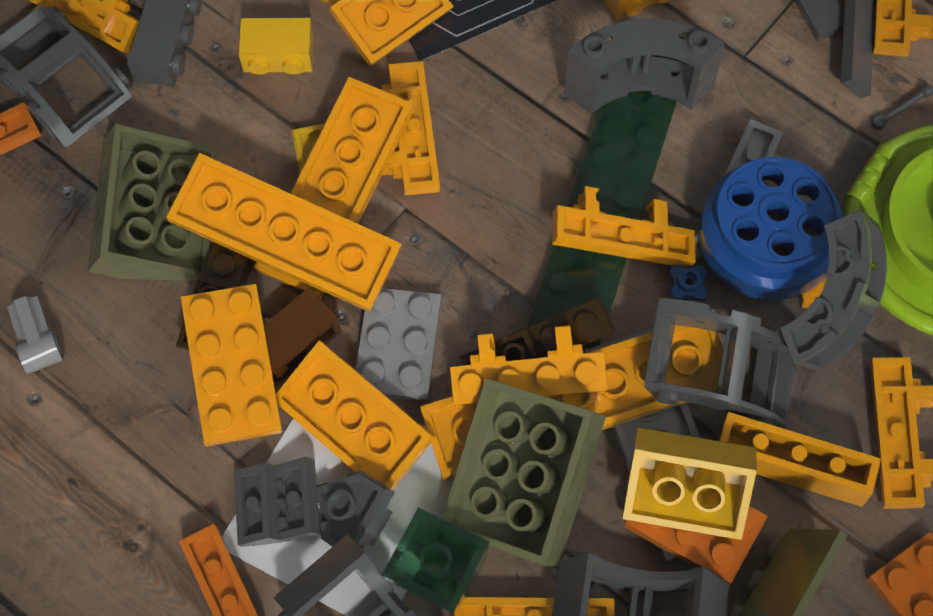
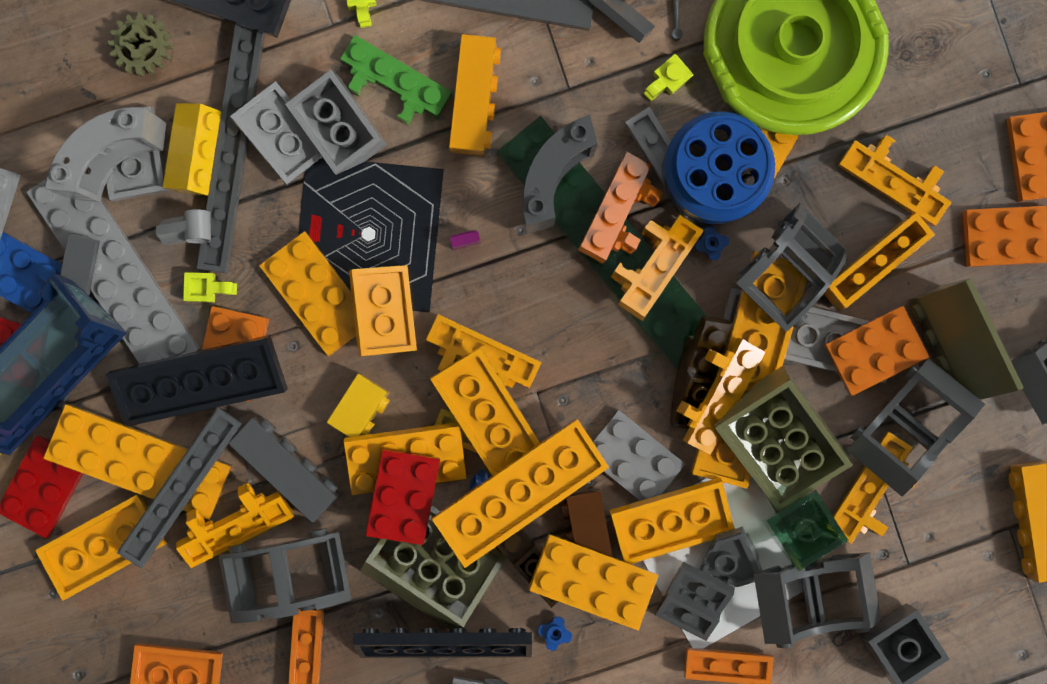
camera: 60 degrees left, 20 degrees up
yellow slope [623,427,757,540] -> none
dark grey window [780,209,887,371] -> none
none -> light orange plate [344,422,466,495]
none -> black plate [353,628,532,658]
none -> red plate [365,448,440,545]
none -> magenta tile [450,230,481,250]
none -> blue plate [538,616,572,651]
none -> orange hinge [578,152,663,263]
none -> neon yellow plate [643,54,694,102]

